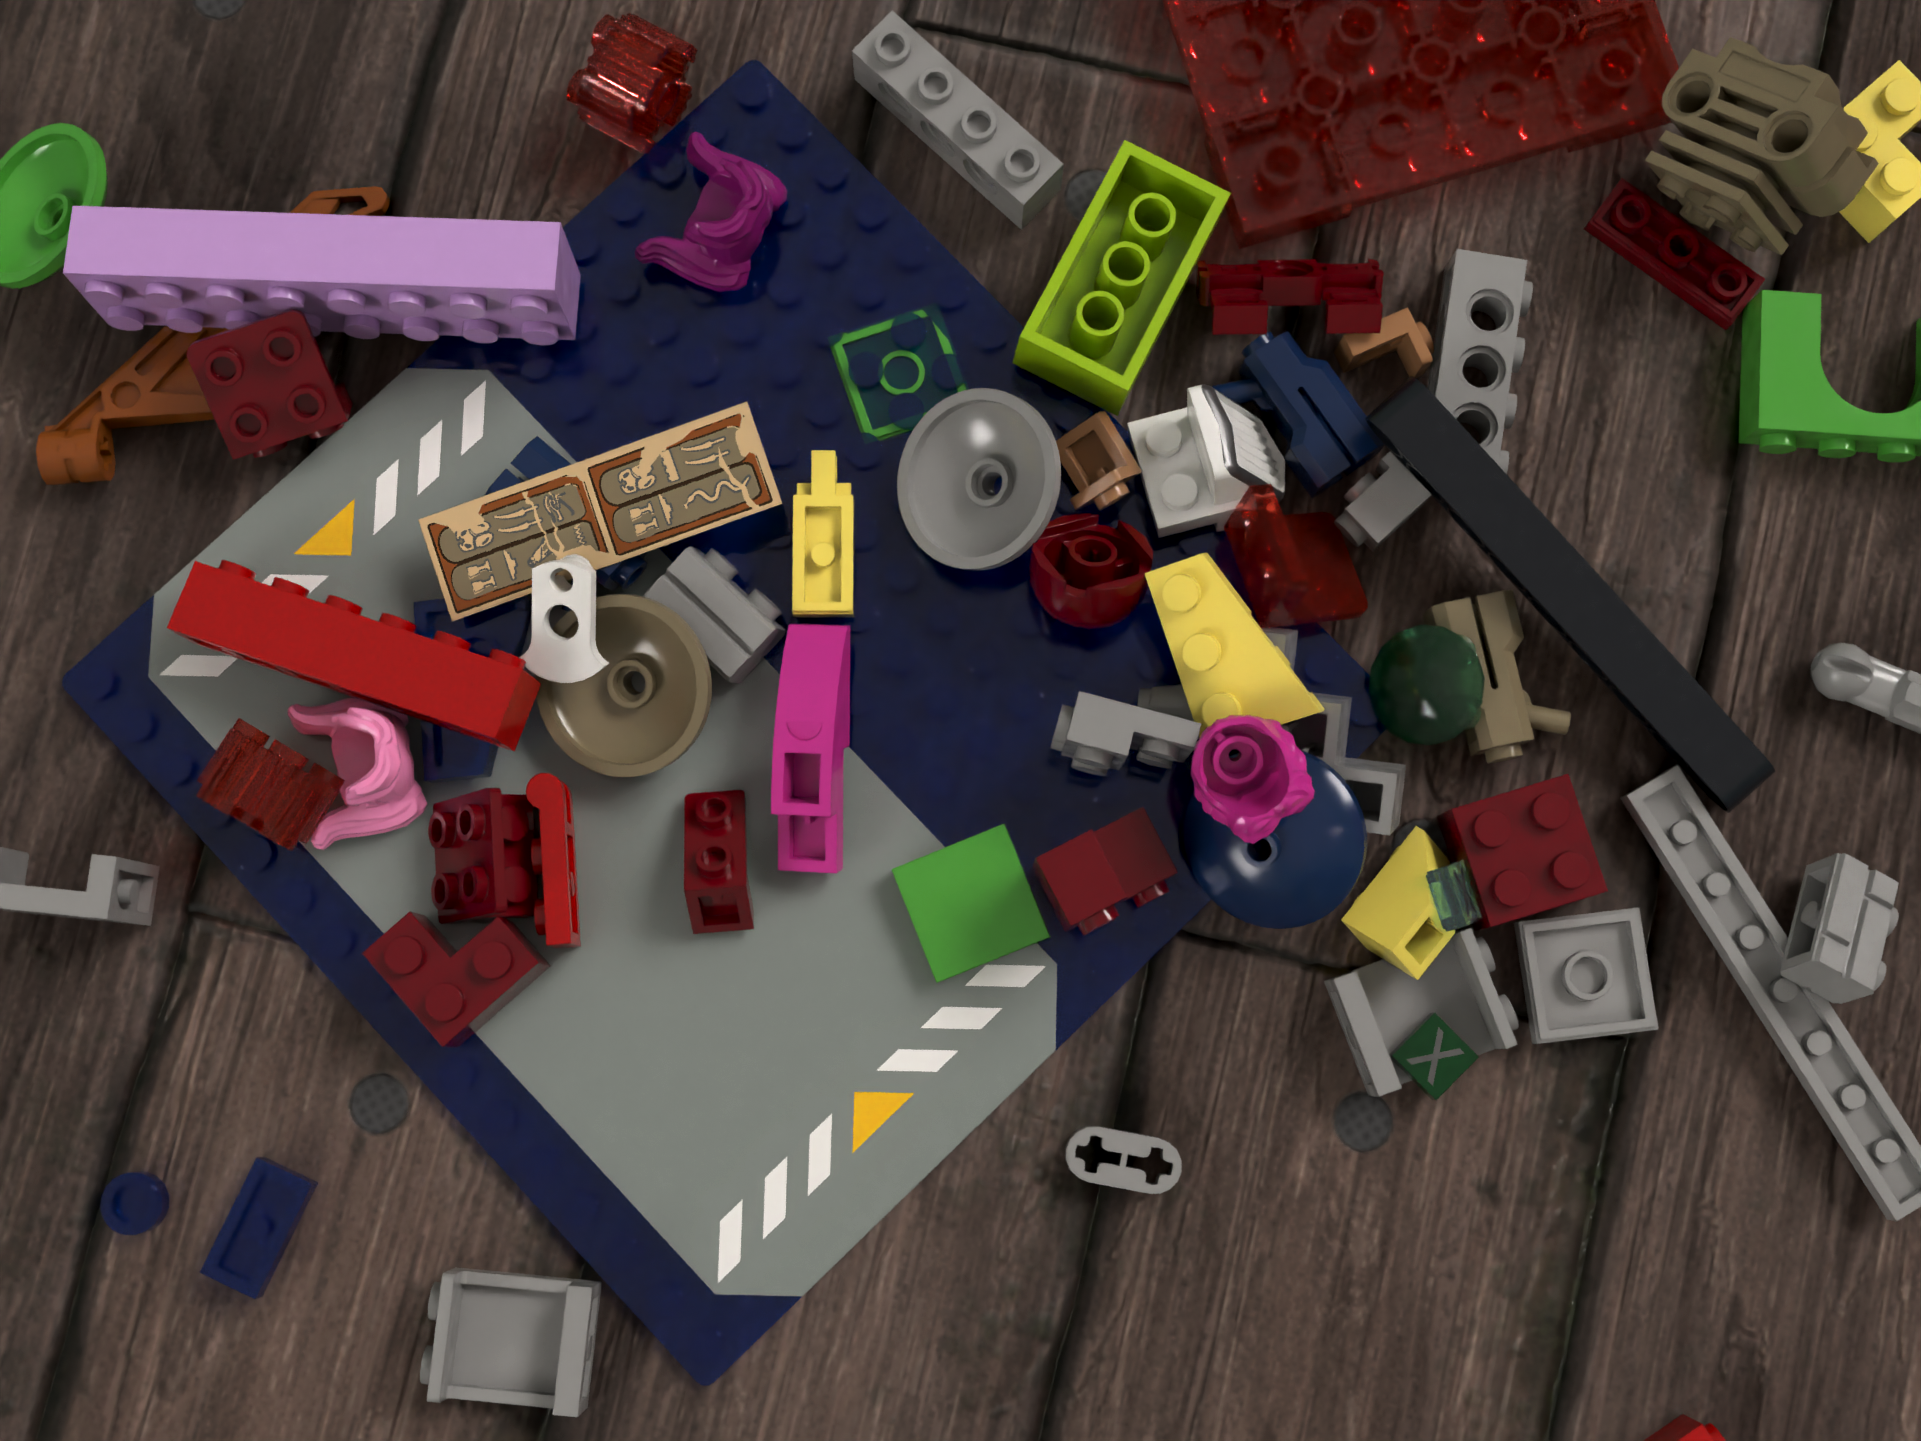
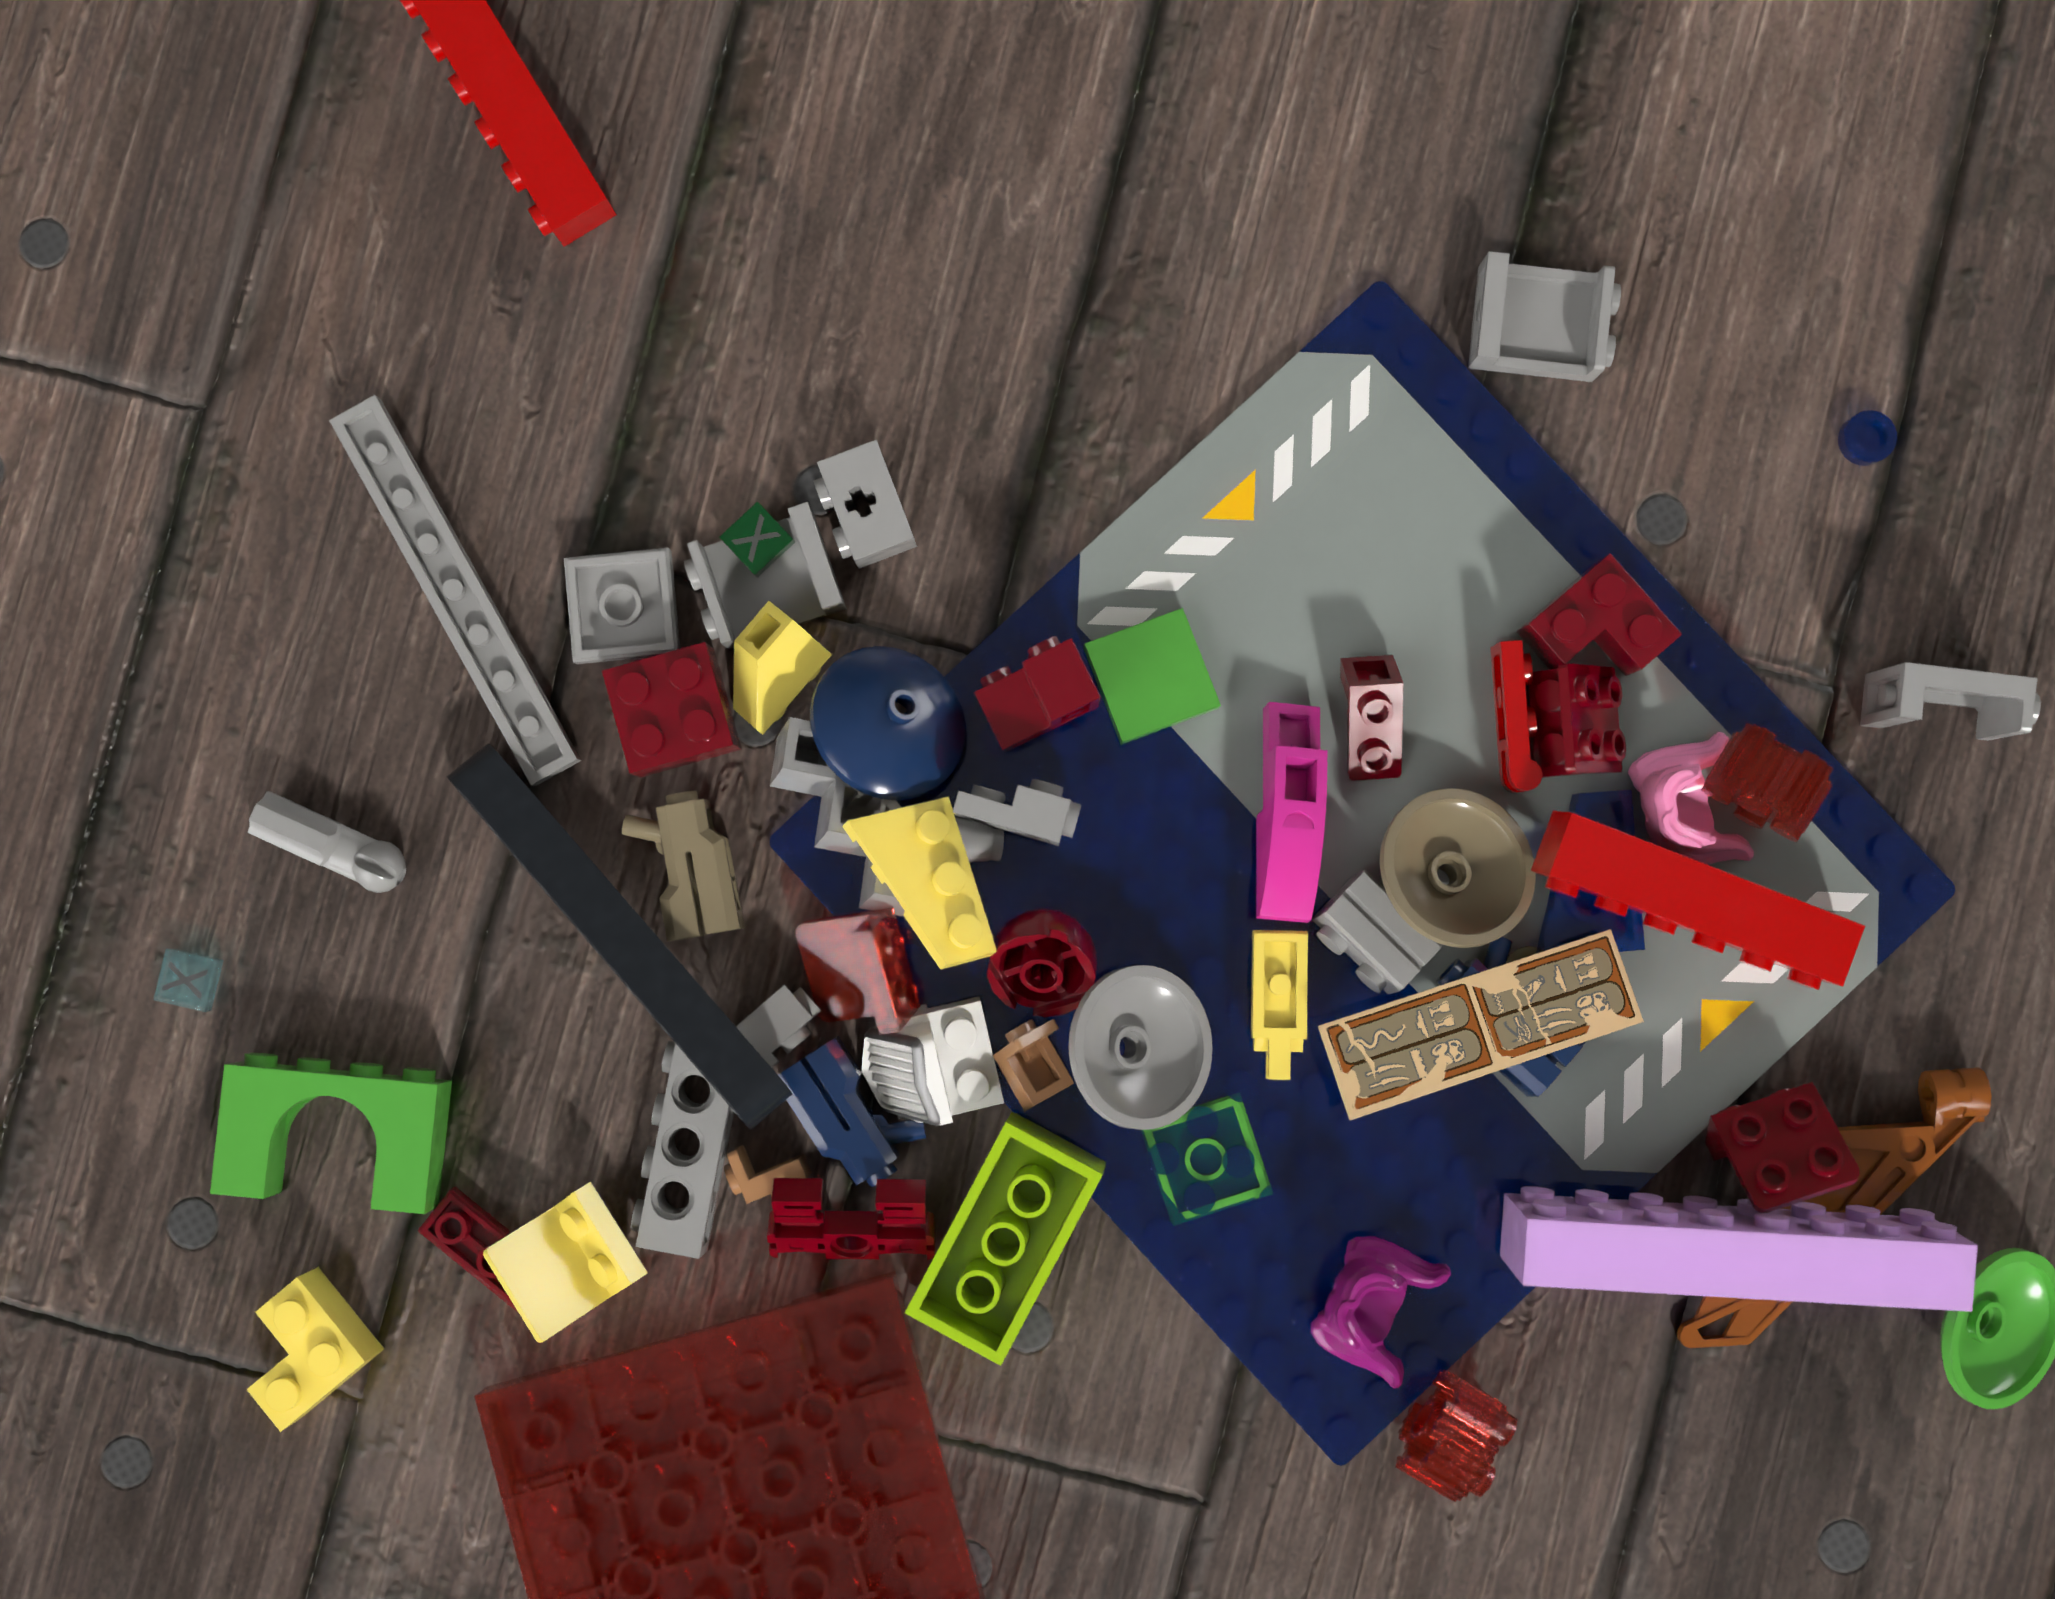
camera: 170 degrees left, 5 degrees up
clear blue plate [200,1156,318,1299] -> none
white piece [519,554,609,683] -> none
light grey brick [852,10,1064,230] -> none
light grey beam [1065,1126,1182,1194] -> none
dark pink hair [1191,715,1315,844] -> none
clear green dish [1369,625,1485,745] -> none
clear light blue tile [1426,860,1482,932] -> none
dark tan piece [1645,37,1879,255] -> none
light grey brick [1780,853,1899,1004] -> none
none -> light yellow bracket [483,1182,648,1343]
none -> light grey brick [813,440,917,569]

